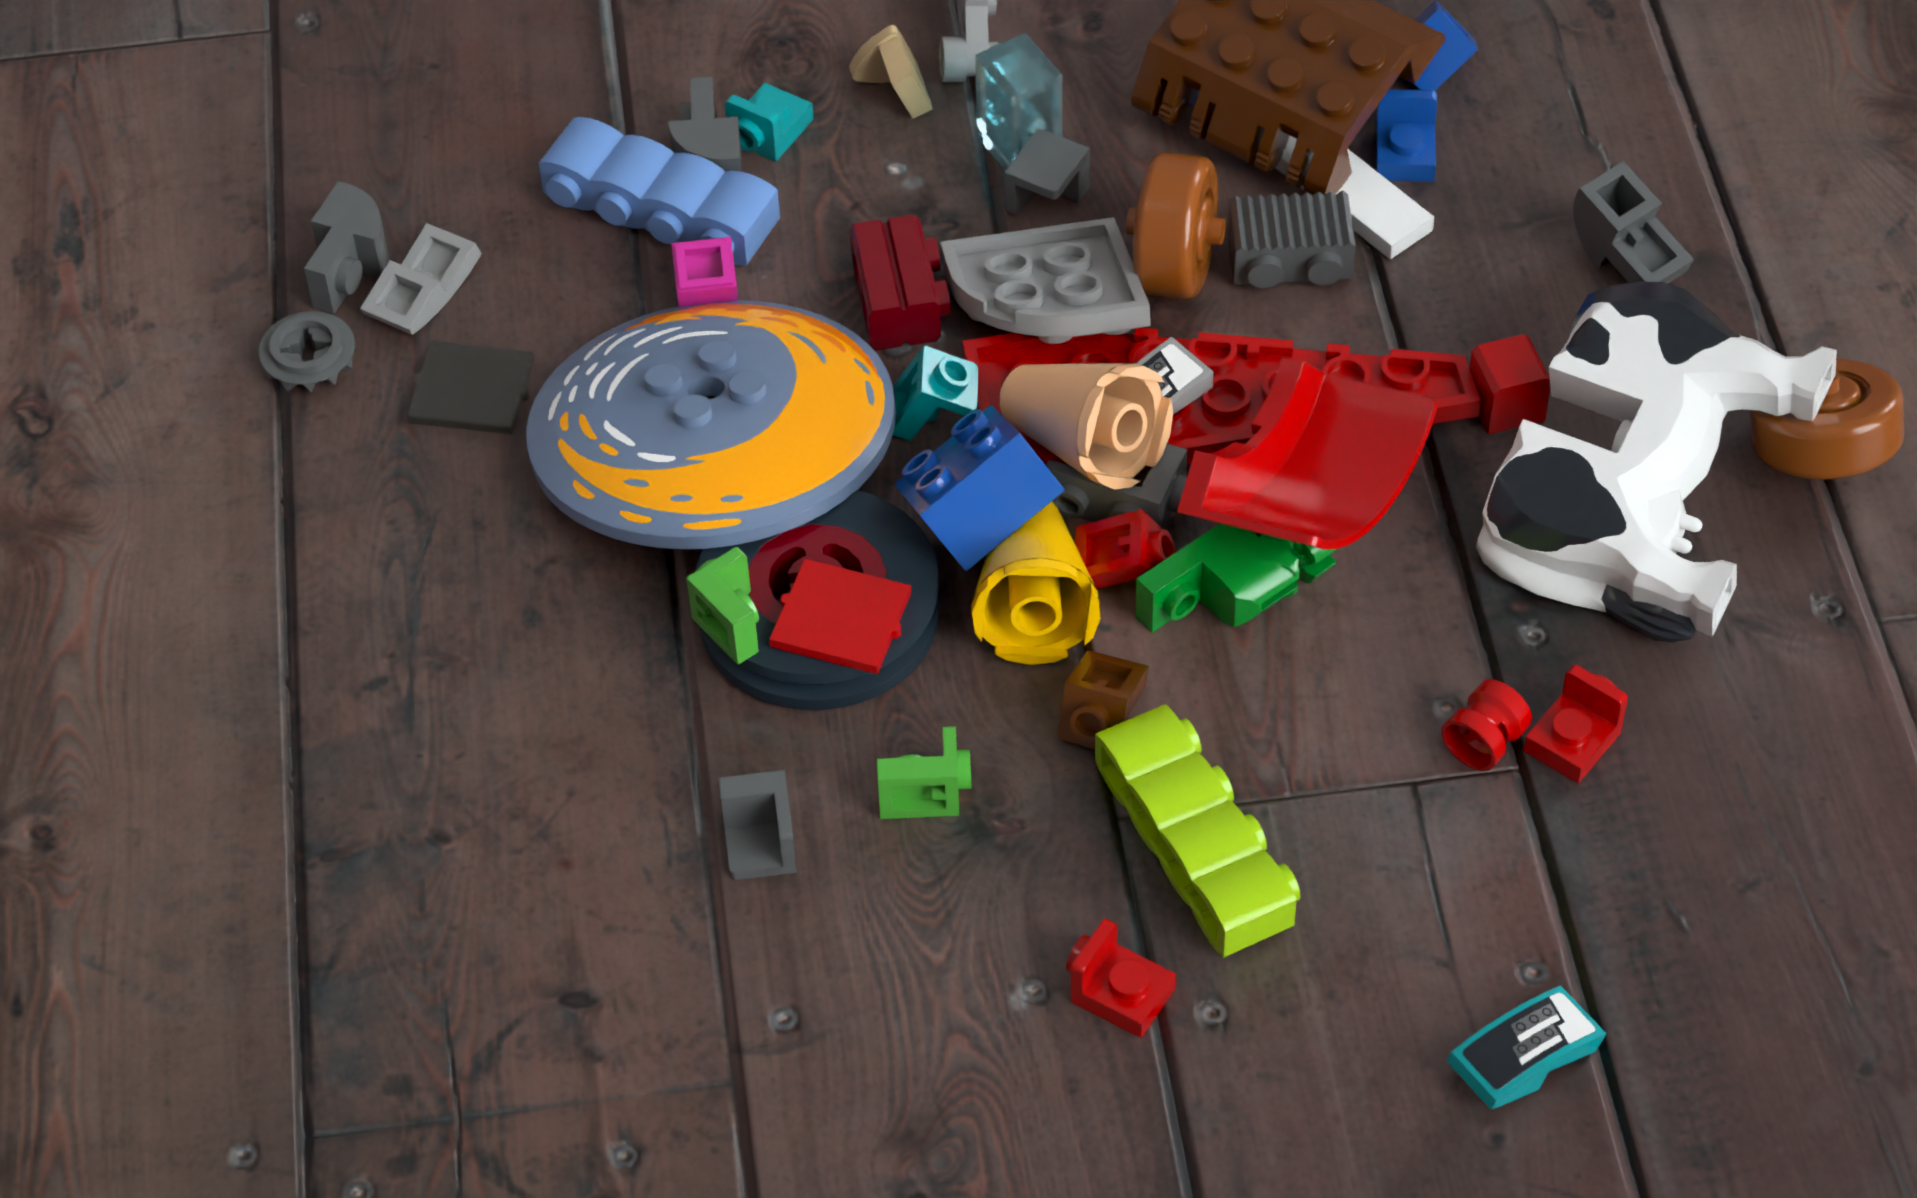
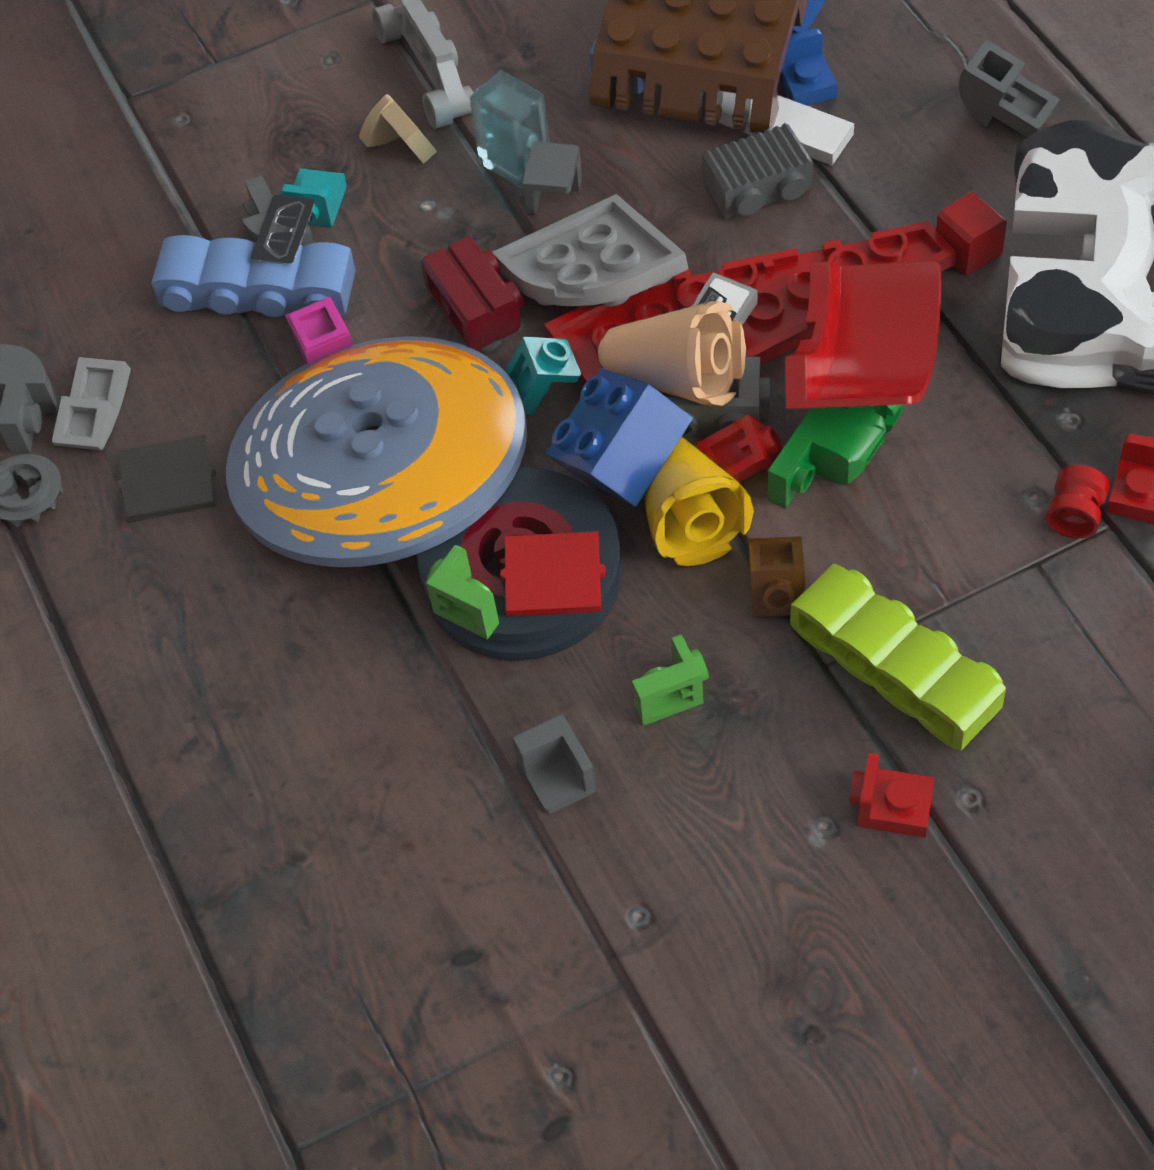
camera: 15 degrees left, 5 degrees up
dark orange wheel [1126,152,1226,300] -> none
none -> black sticker [251,195,315,264]

